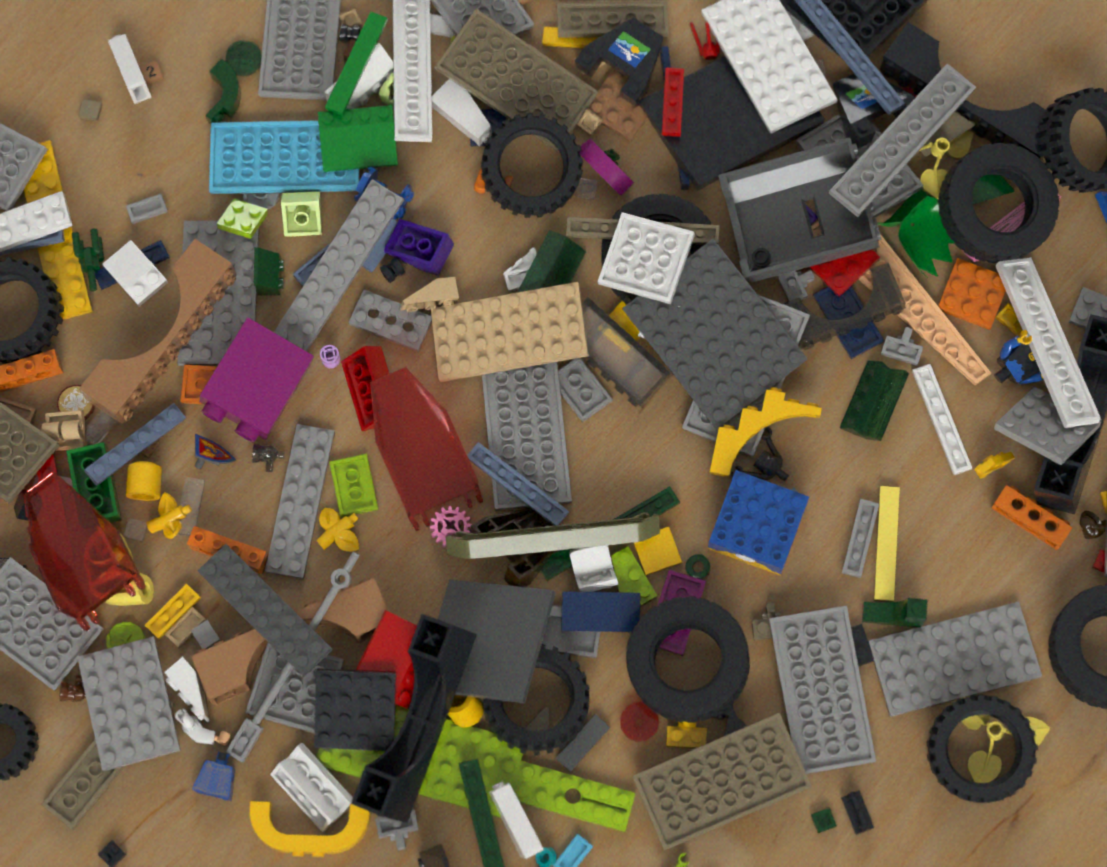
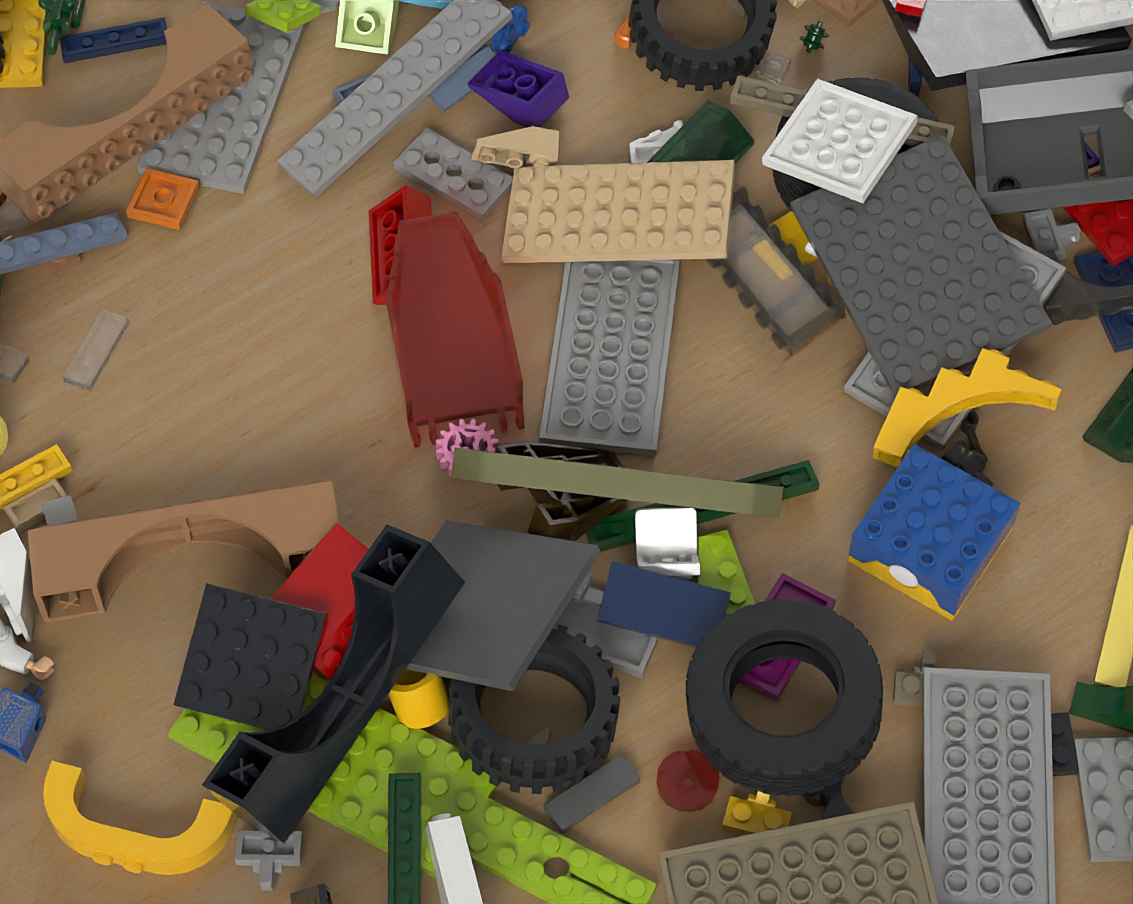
camera: 10 degrees right, 15 degrees down
white slope [102,240,168,307] -> none
yellow piece [125,461,162,501] -> none
yellow plant [146,492,192,539] -> none
orange brick [187,526,268,574] -> none
shield [195,434,236,469] -> none
dark grey plate [197,544,332,678] -> none
magenta brick [199,317,314,443] -> none
light grey bar [226,551,360,763] -> none
light grey plate [245,643,345,733] -> none
clear smoke piece [252,444,285,472] -> none
dark green slope [253,247,285,296] -> none
light grey plate [265,424,335,579] -> none
white slope [270,743,353,832] -> none
yellow plant [316,508,359,552] -> none
lavender wheel [320,345,340,368] -> none
lime tile [329,454,379,518] -> none
black wheel [380,257,406,283] -> none
sand blue plate [466,442,569,526] -> none
light grey tile [558,358,613,423] -> none
magenta arch [580,138,634,196] -> none
yellow tile [633,527,682,576] -> none
dark green piece [685,554,710,579] -> none
light grey plate [842,499,879,578] -> none

